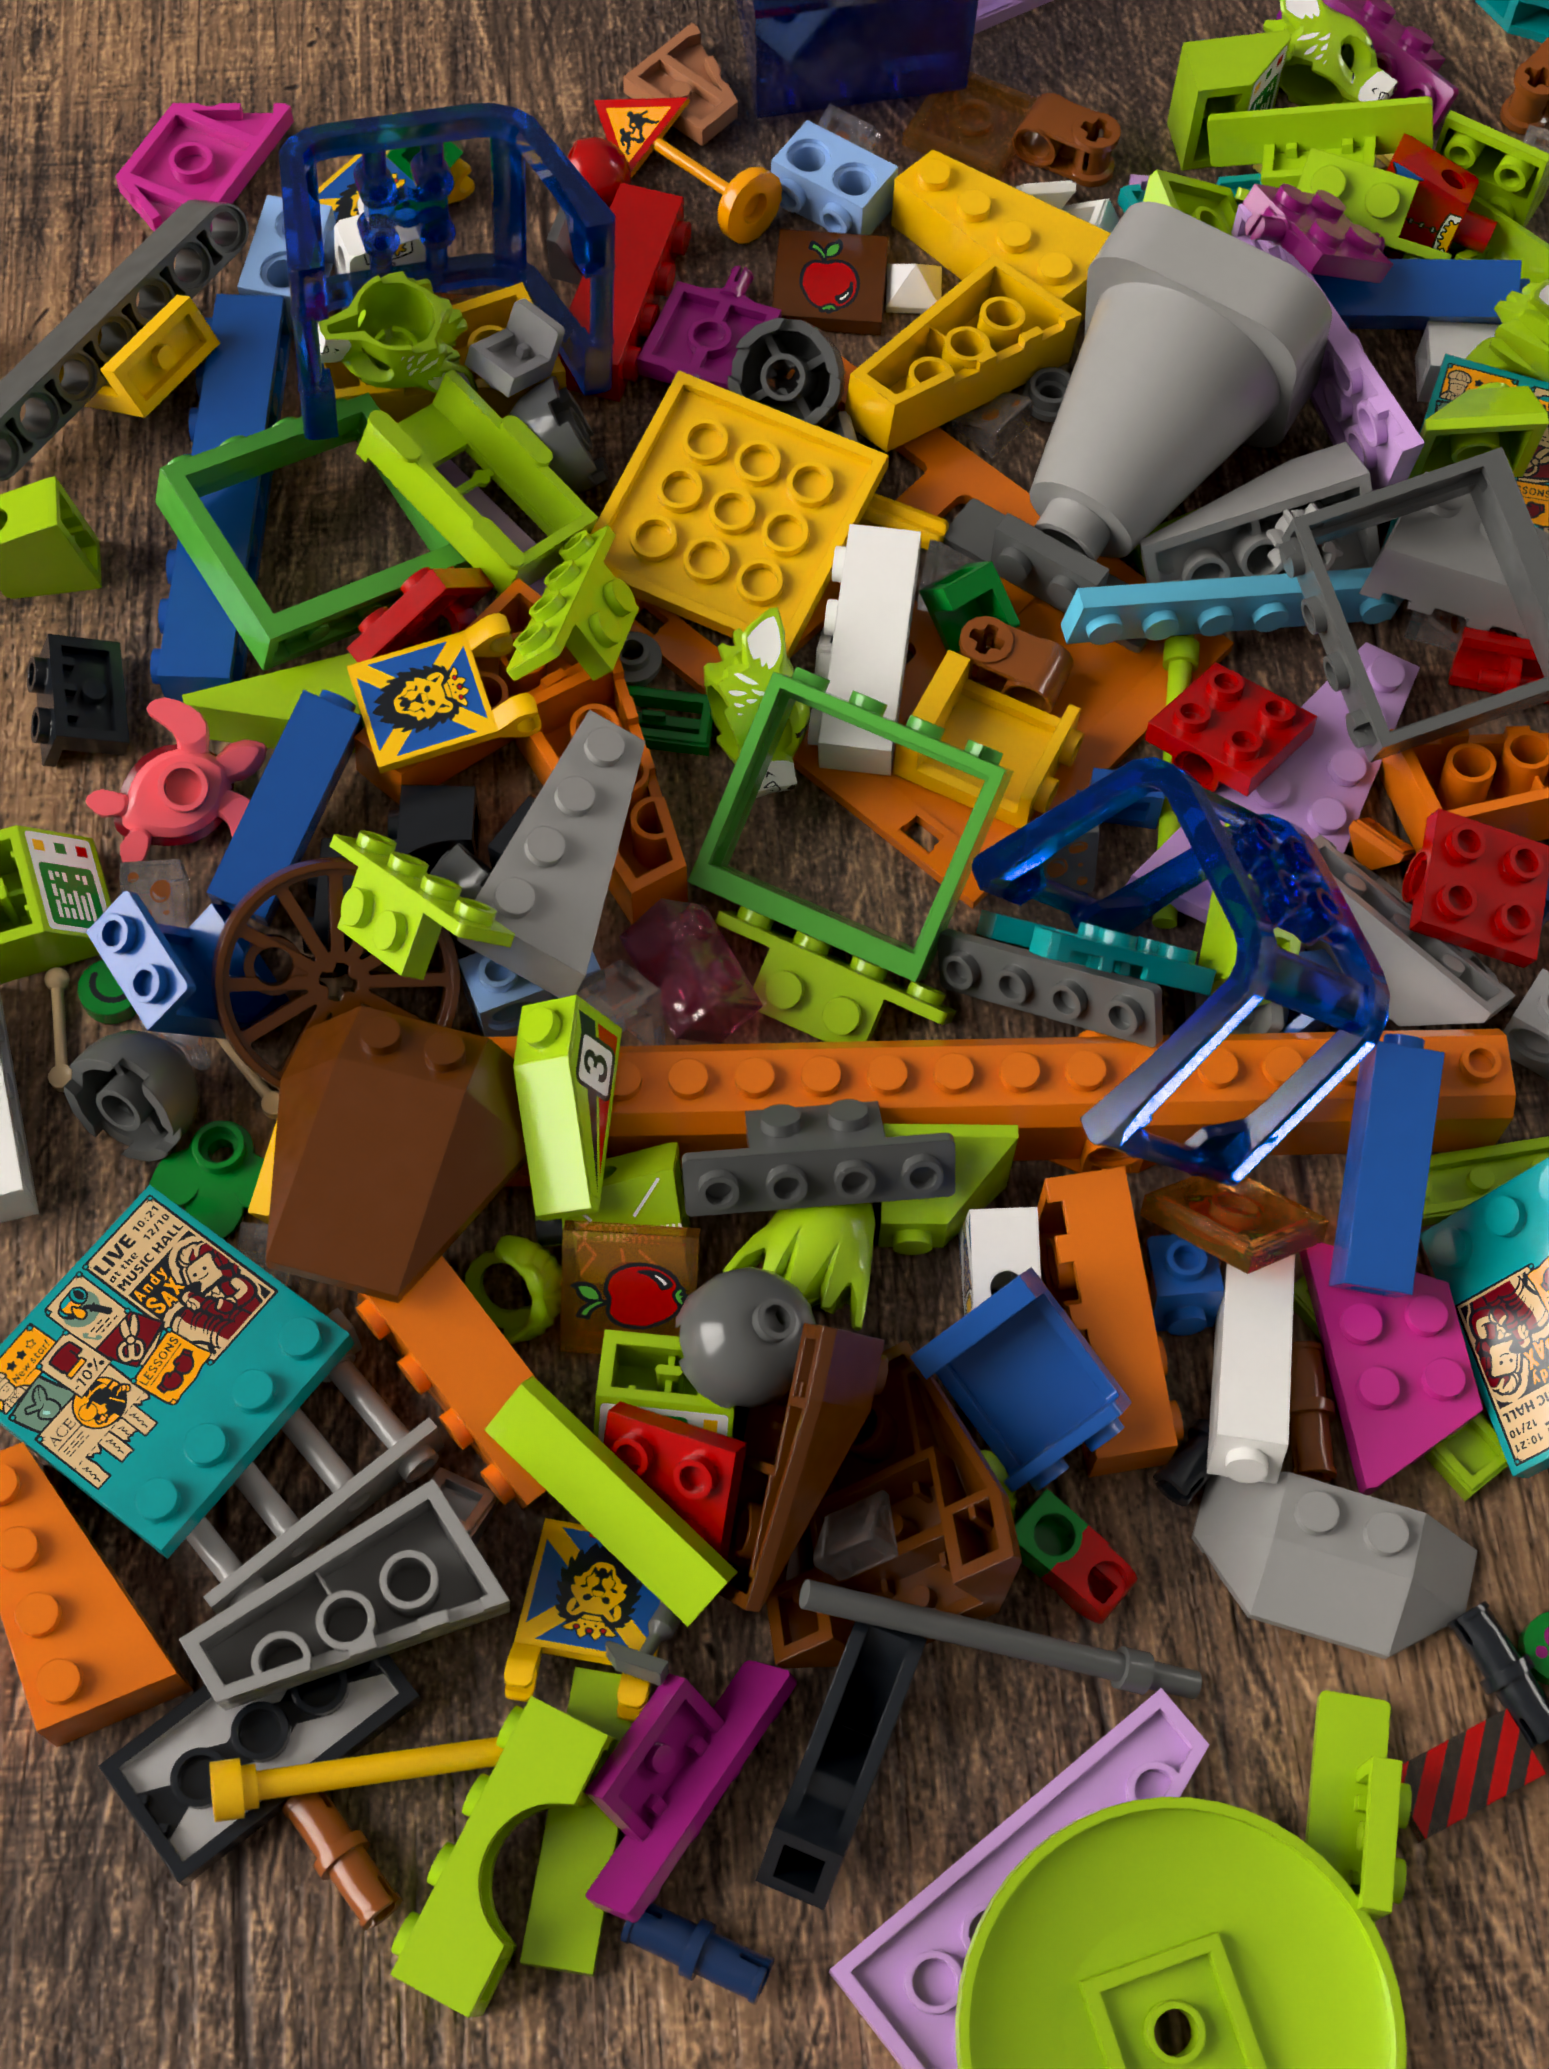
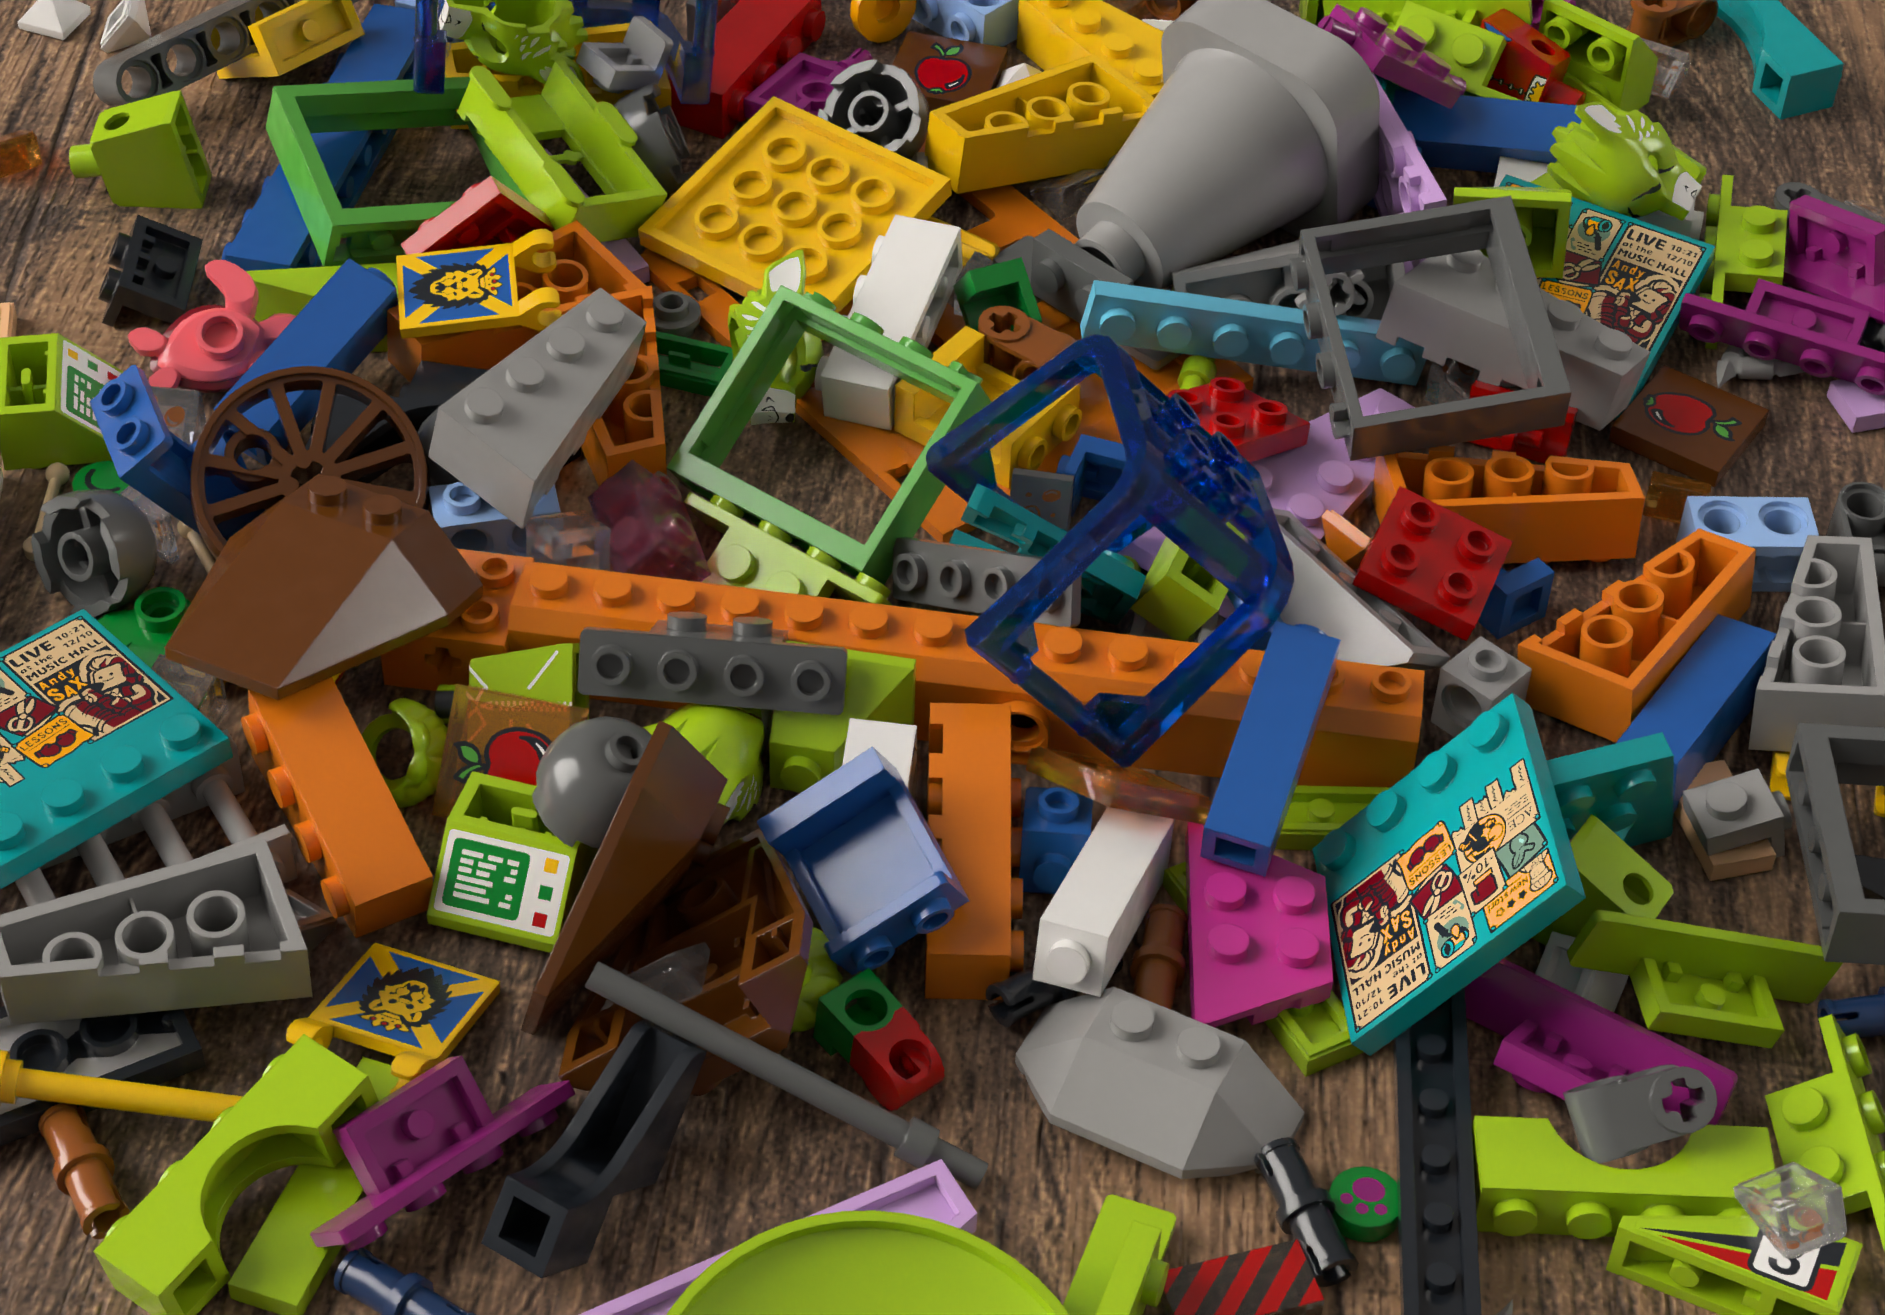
camera: 10 degrees right, 20 degrees down
lime bracket [330,830,515,980] -> none
lime tile [484,1375,737,1627] -> none
lime bracket [506,525,639,681] -> none
lime slope [513,995,622,1221] -> none
red plate [589,1401,747,1561] -> none
dark grey piece [605,1602,682,1686] -> none

